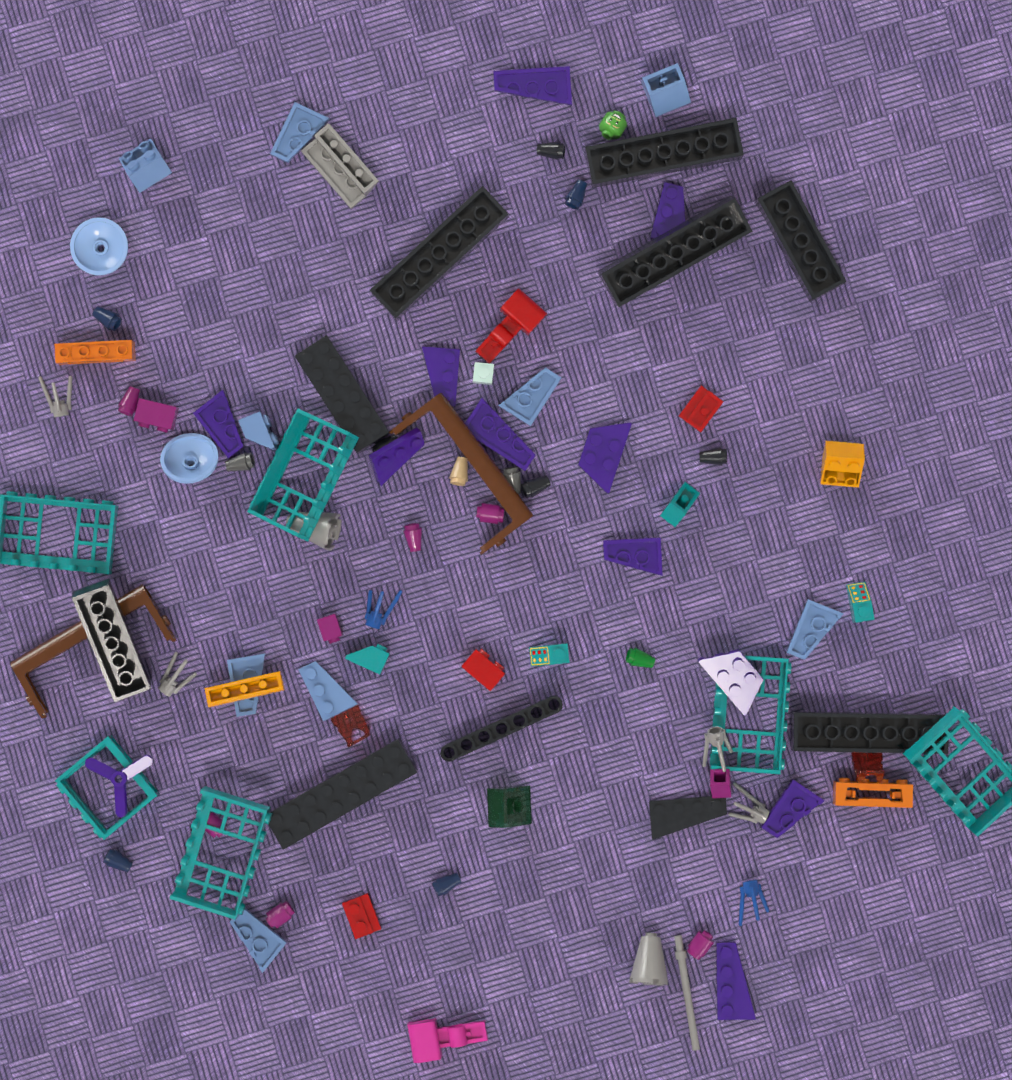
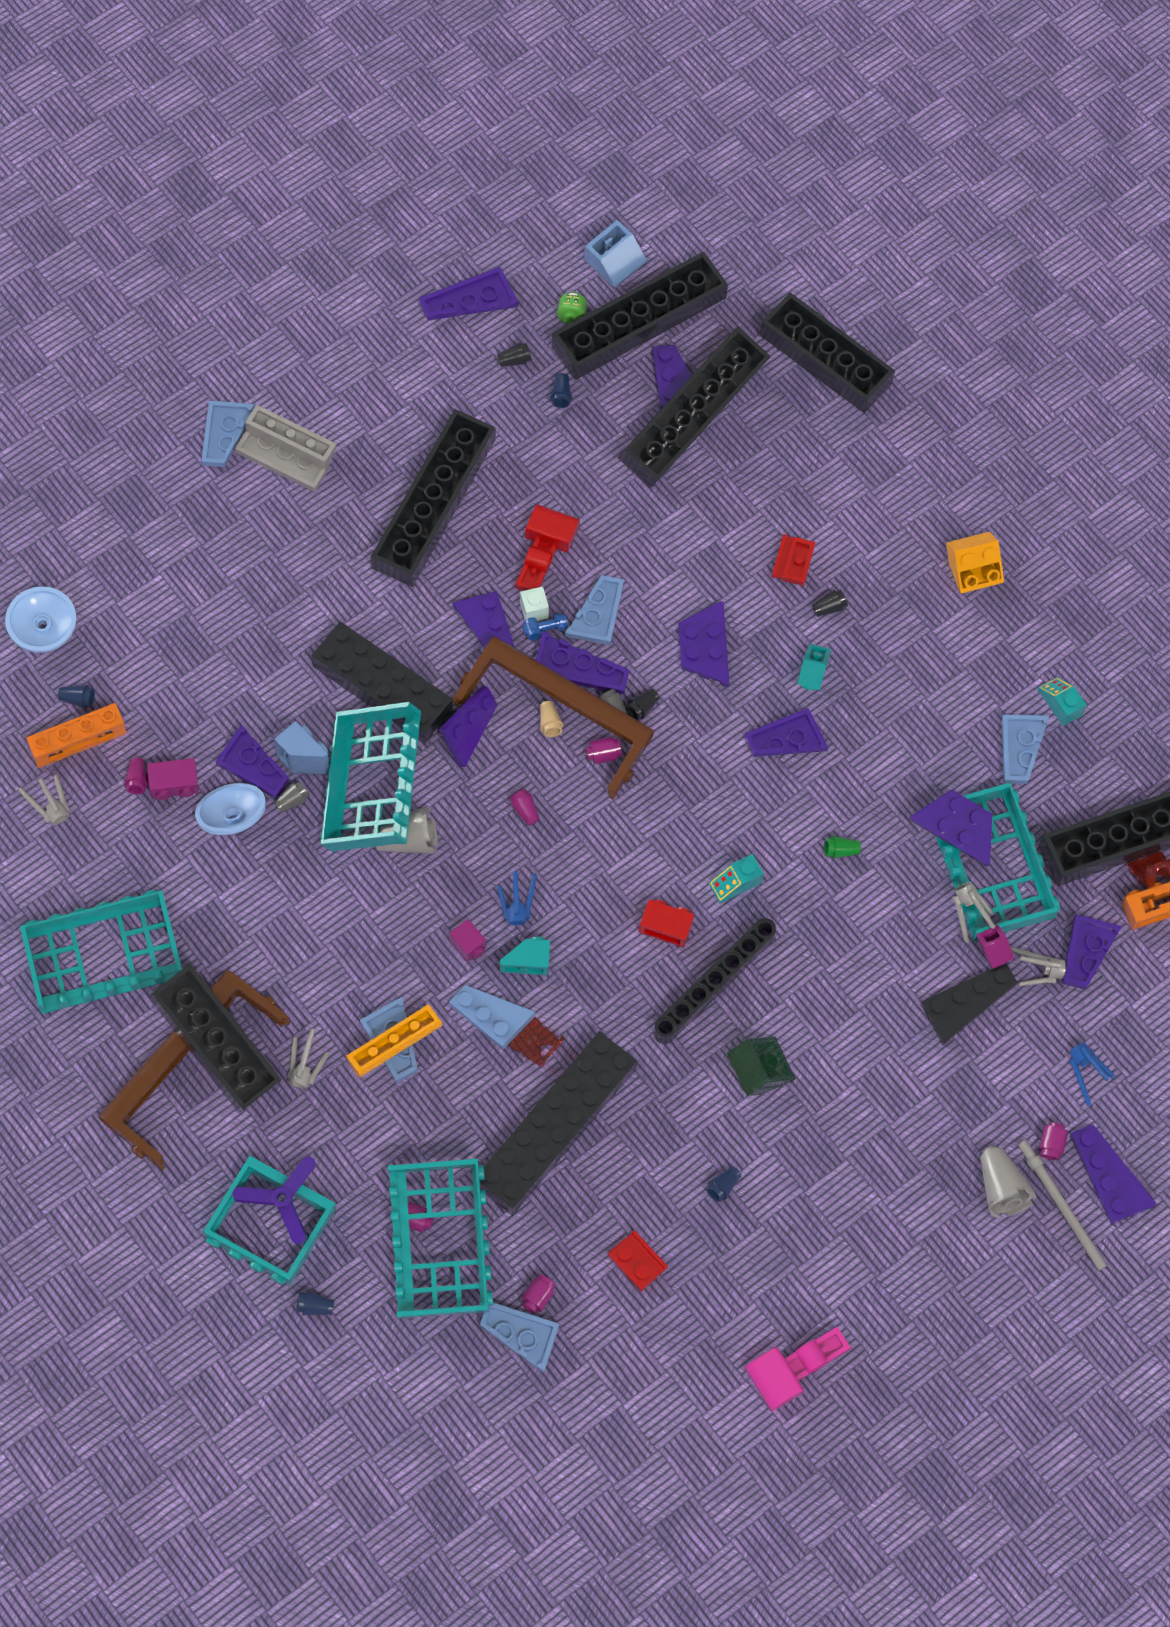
camera: 25 degrees left, 20 degrees down
medium blue slope [118,138,172,193] -> none
none -> blue bar [523,613,568,641]

